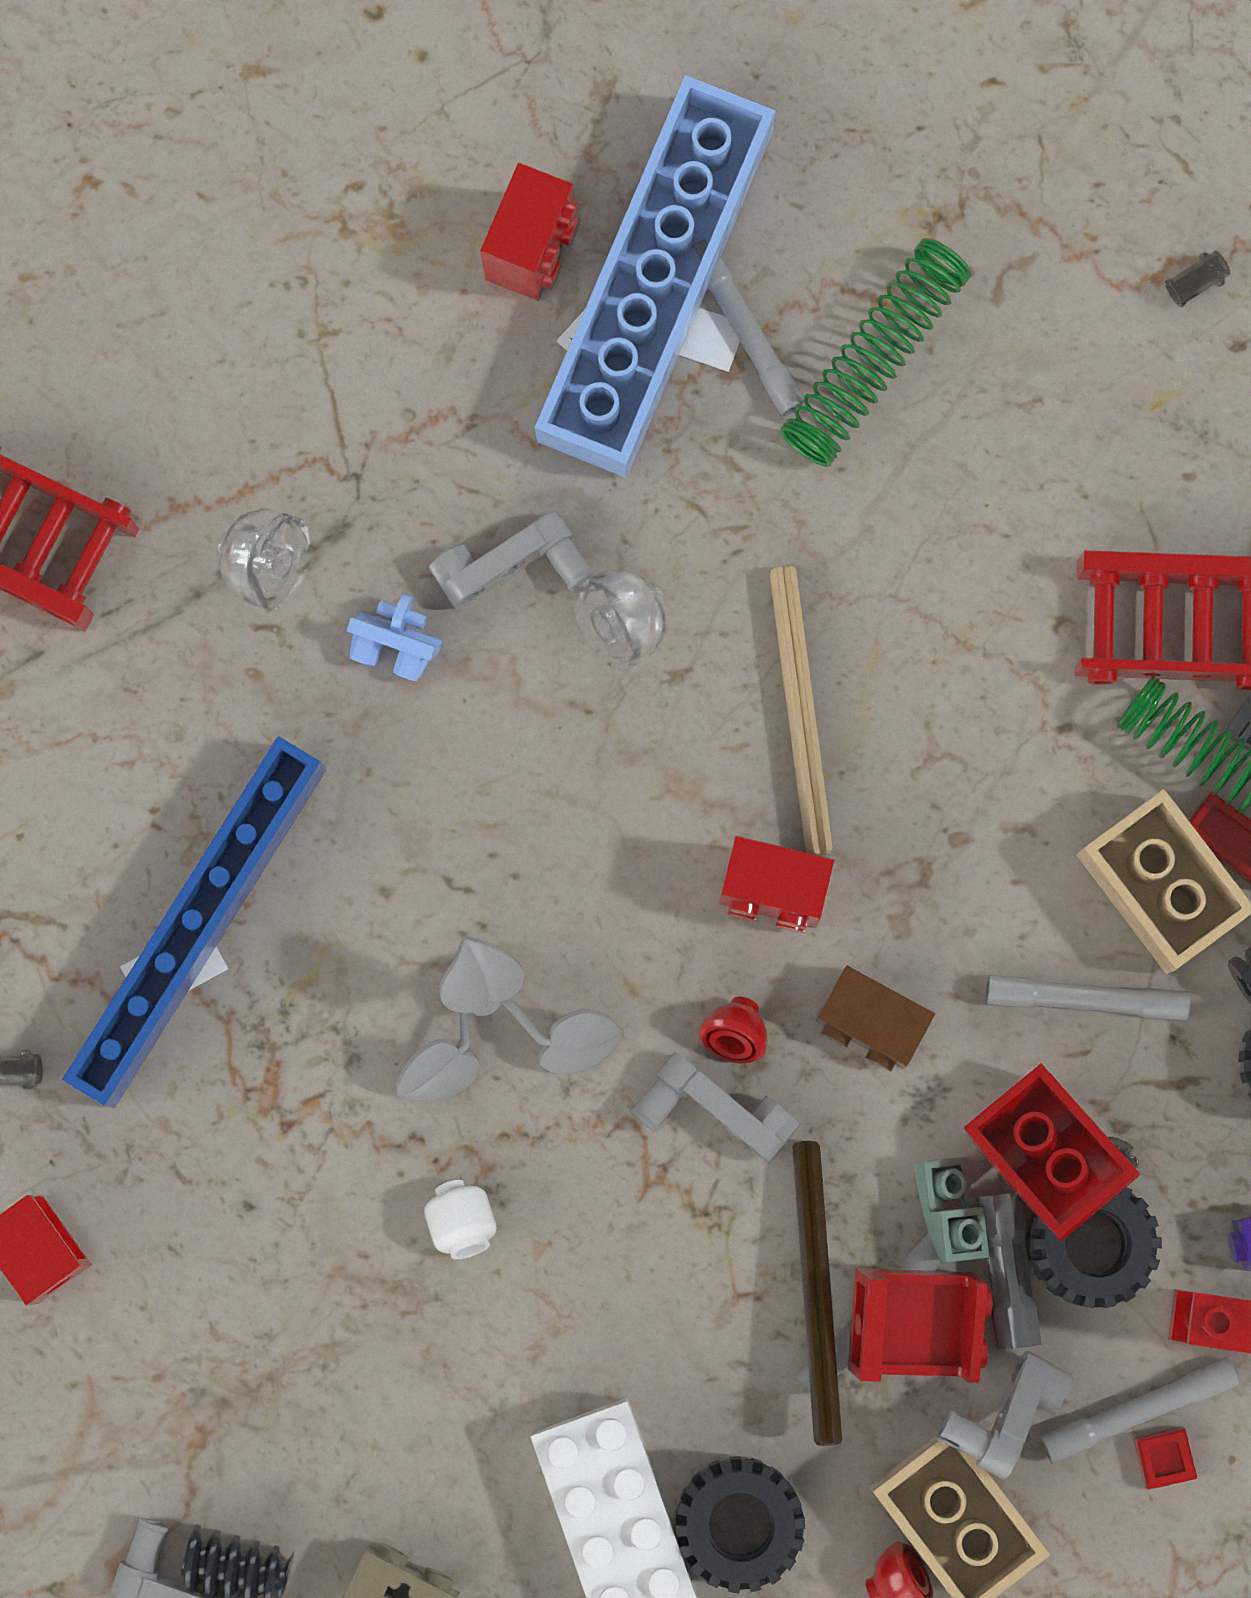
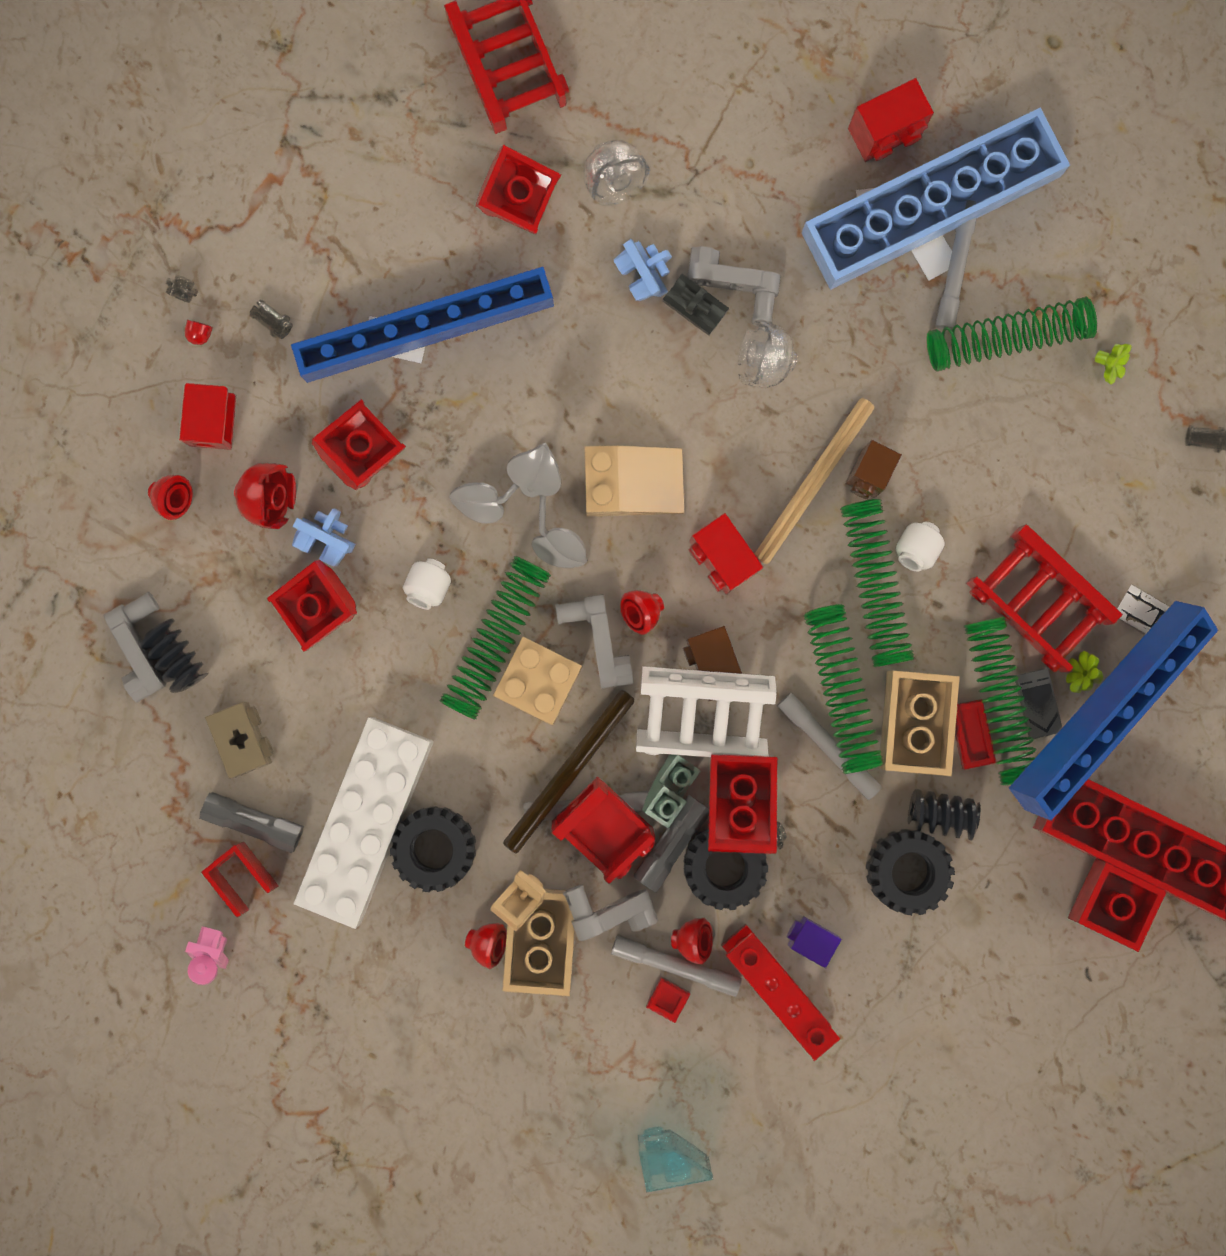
camera: 35 degrees right, 5 degrees up
none -> red brick [148,475,193,520]
none -> red cylinder [234,463,296,529]
none -> red slope [267,560,357,652]
none -> light blue hips [292,508,356,567]
none -> red slope [312,399,406,490]
none -> green piece [439,556,551,720]
none -> red slope [476,145,562,234]
none -> tan bracket [491,870,546,931]
none -> tan brick [493,637,582,725]
none -> tan slope [585,446,684,517]
none -> white fence [636,667,776,757]
none -> pearl dark grey hips [662,274,729,336]
none -> red brick [671,918,713,965]
none -> green piece [804,604,884,774]
none -> green piece [840,499,915,667]
none -> reddish brown brick [845,440,902,499]
none -> white head [896,522,945,572]
none -> lime plant [1095,344,1132,385]

